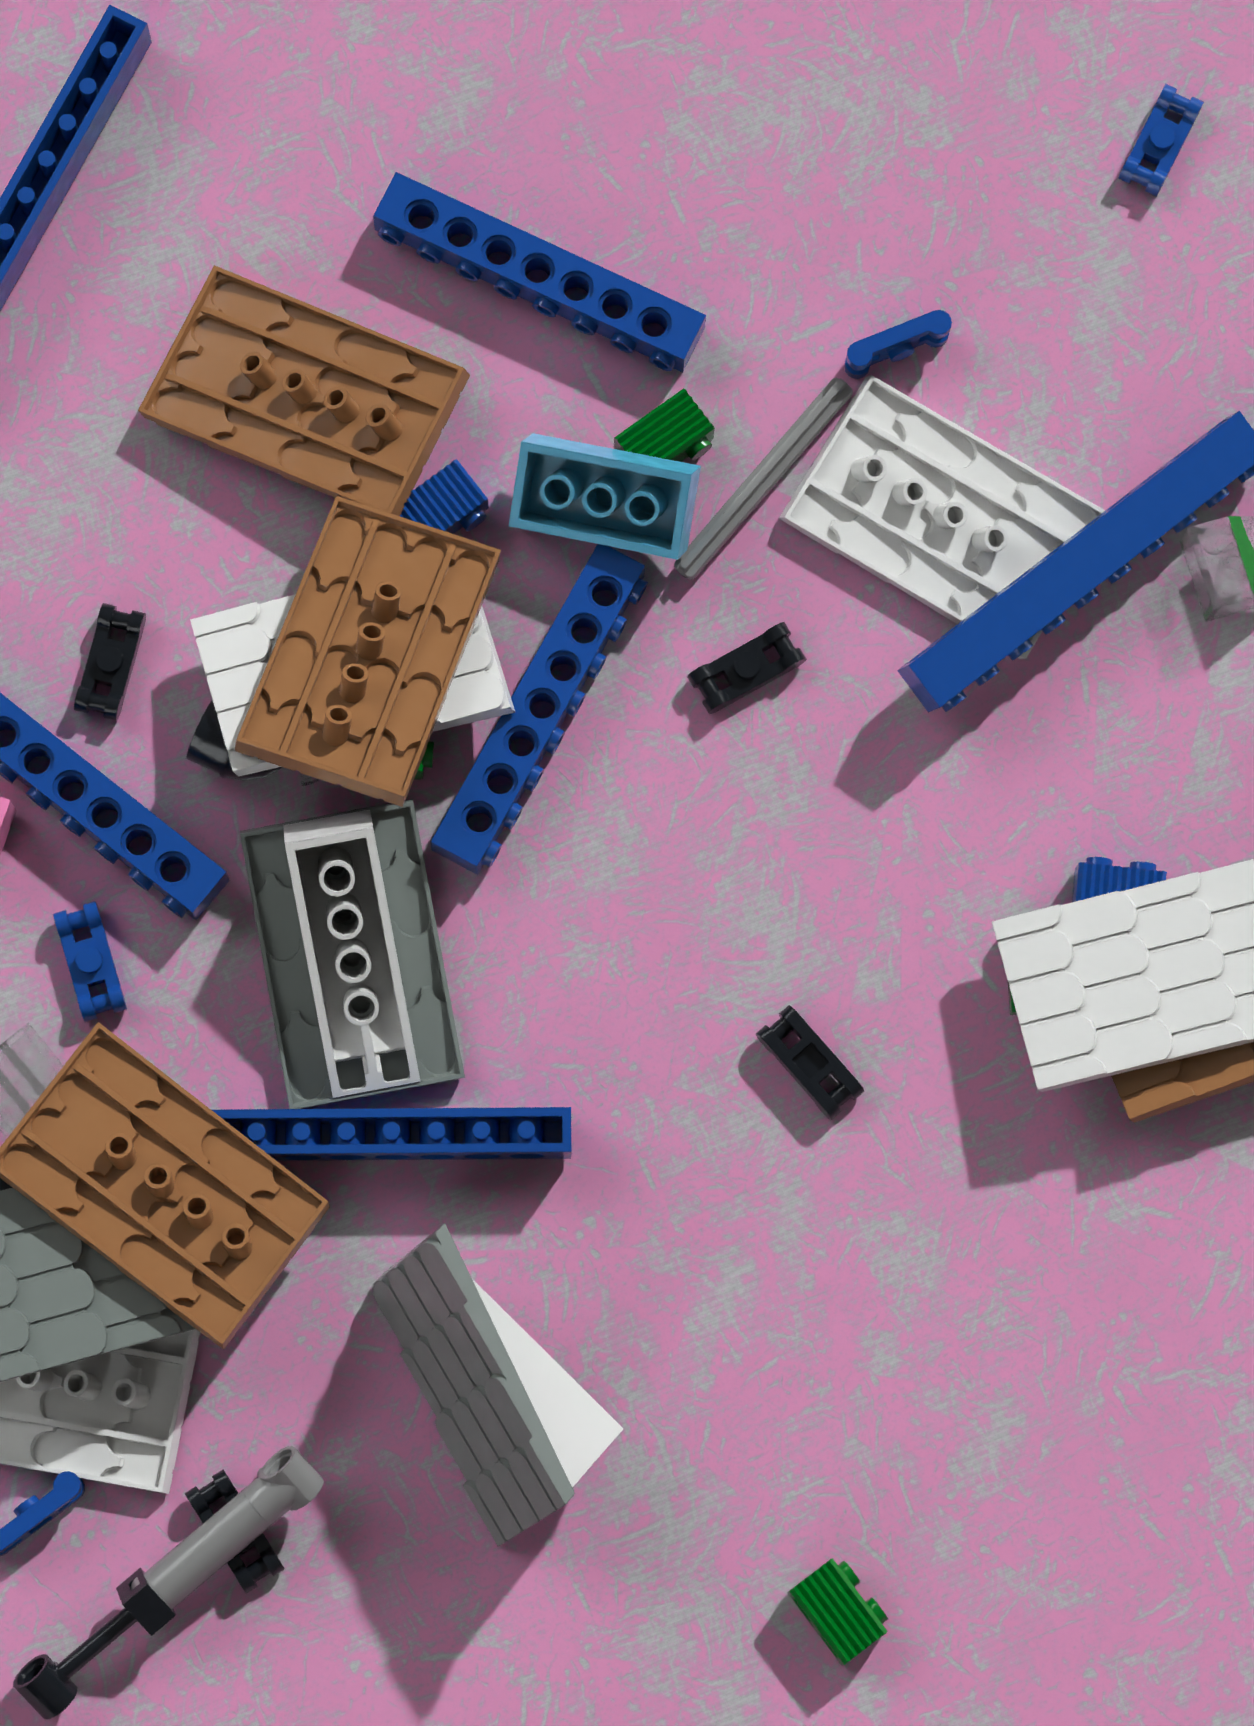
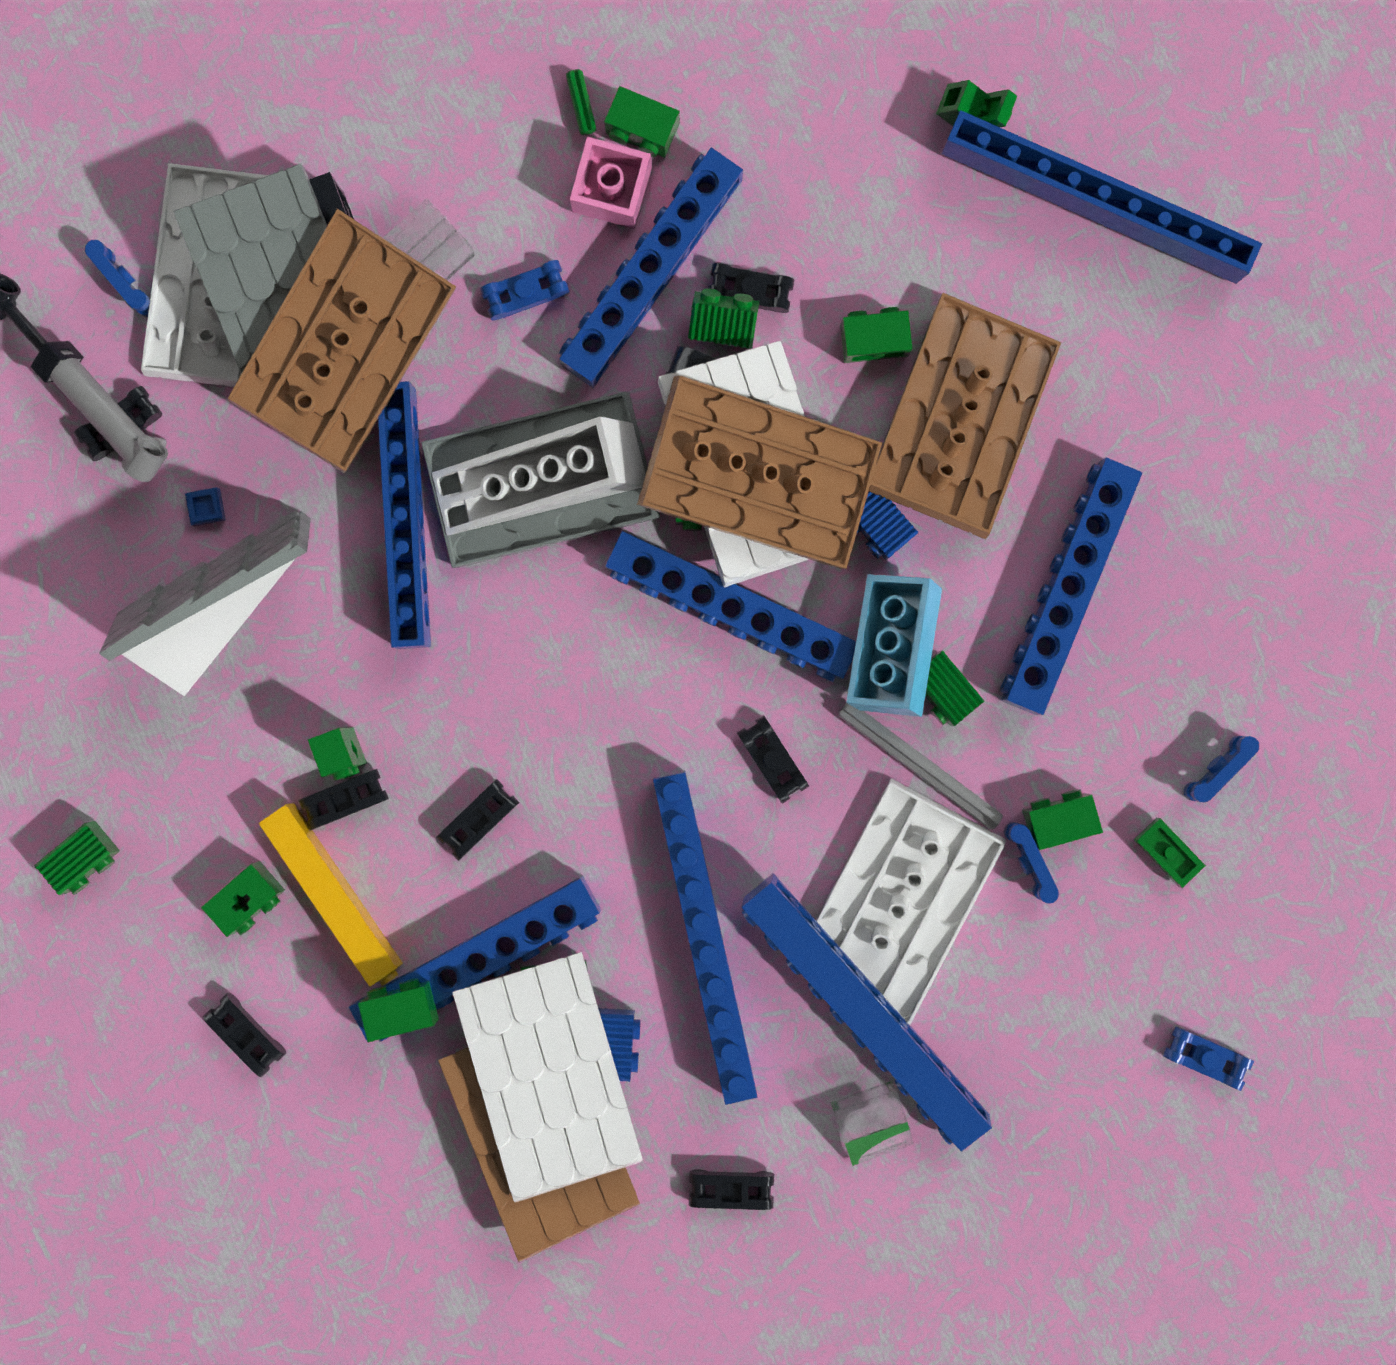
camera: 90 degrees right, 10 degrees up
none -> blue tile [185,487,226,526]
none -> green brick [201,861,285,937]
none -> black plate [203,993,286,1077]
none -> yellow brick [258,803,403,987]
none -> black plate [298,769,389,831]
none -> green brick [308,727,367,781]
none -> blue brick [349,876,602,1042]
none -> green brick [358,978,439,1043]
none -> blue brick [653,771,758,1105]
none -> green brick [688,289,760,349]
none -> green brick [840,307,913,363]
none -> green brick [1022,789,1103,850]
none -> green plate [1134,817,1206,888]
none -> blue plate [1184,736,1260,803]

